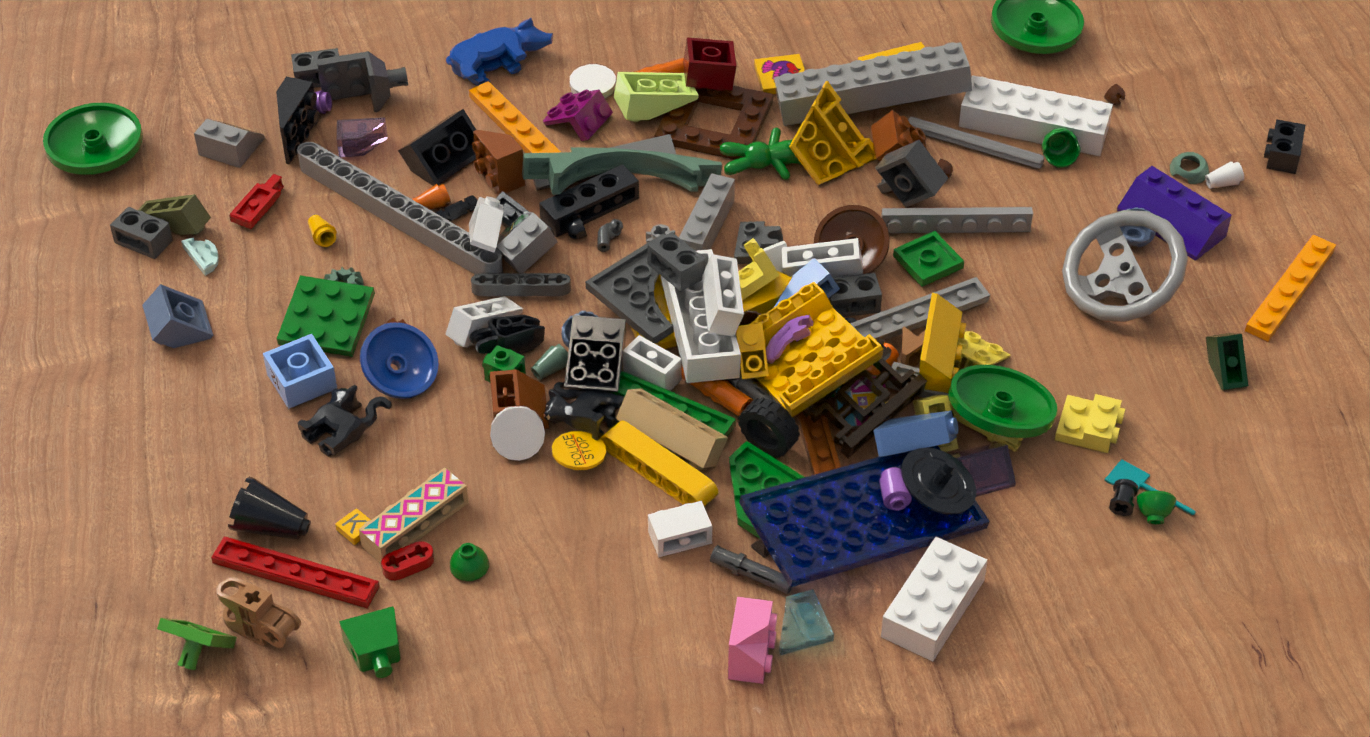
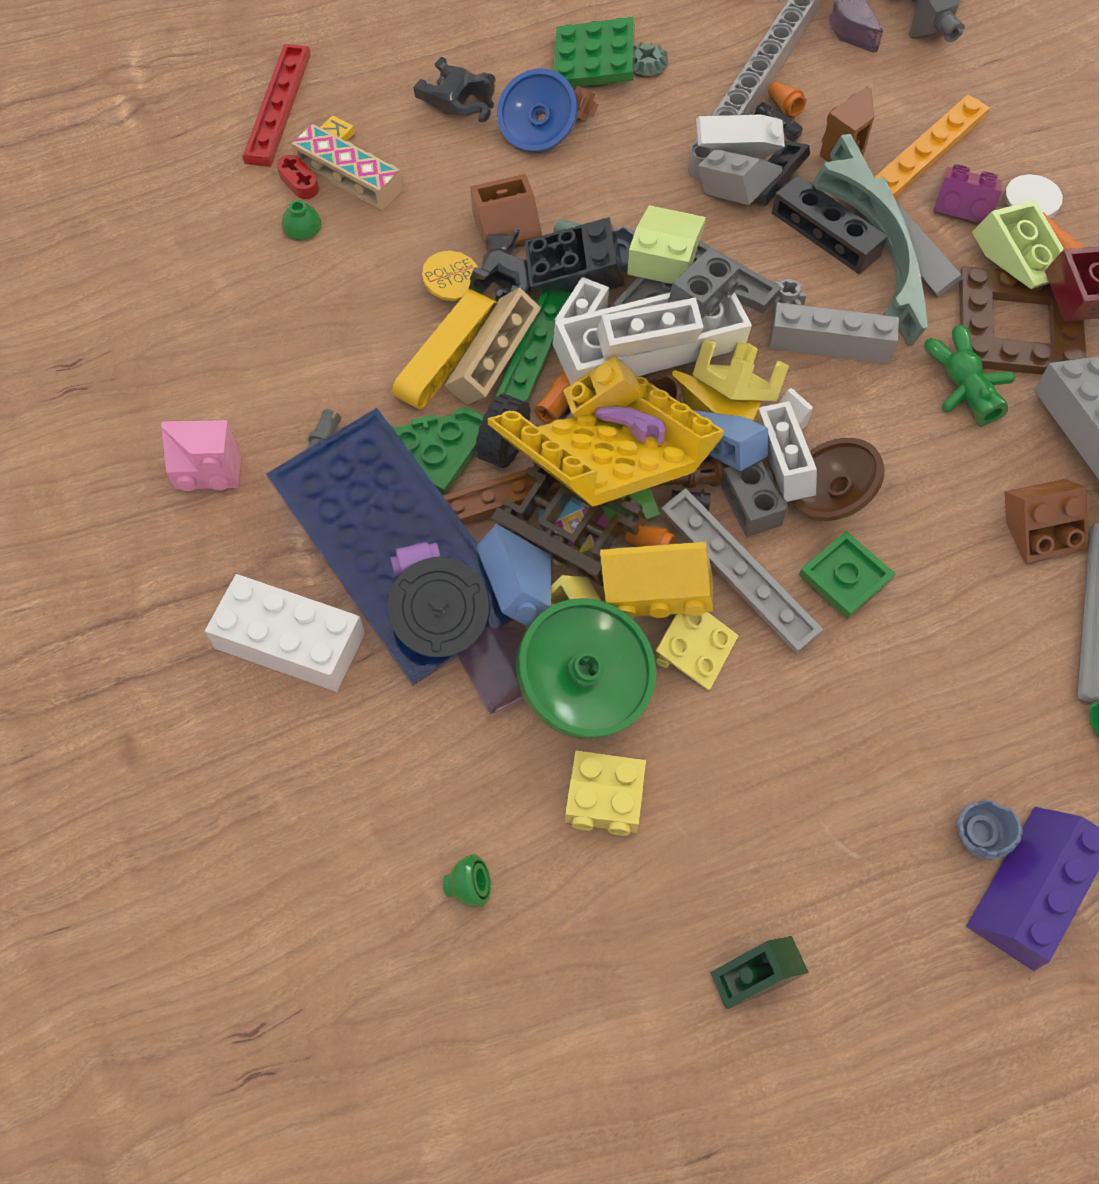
camera: 80 degrees right, 15 degrees up
bright green tile [157,618,237,670] -> none
medium nougat piece [216,578,301,648] -> none
black cone [228,476,311,540] -> none
light blue brick [263,334,337,409] -> none
yellow cone [308,215,337,247] -> none
green torso [339,606,401,678] -> none
black slope [398,109,477,186] -> none
white slope [445,296,523,347] -> none
blue animal [446,18,553,86] -> none
black hinge [469,315,545,355] -> none
dark grey beam [471,273,571,296] -> none
green brick [482,345,526,383] -> none
white tile [490,406,545,461] -> none
black hinge [567,218,587,239] -> none
dark grey arm [597,219,623,252] -> none
white brick [648,501,712,558] -> none
dark grey plate [734,221,784,264] -> none
clear light blue wing [779,589,834,655] -> none
yellow wedge [789,81,877,185] -> none
dark grey hinge [875,140,948,207] -> none
light grey plate [881,207,1033,233] -> none
reddish brown hinge [938,158,953,178] -> none
light grey piece [1062,210,1188,322] -> none
teal piece [1104,459,1196,515] -> none
black bush [1109,479,1139,516] -> none
light orange plate [1245,235,1336,342] -> none
none -> yellowish green slope [627,205,706,284]

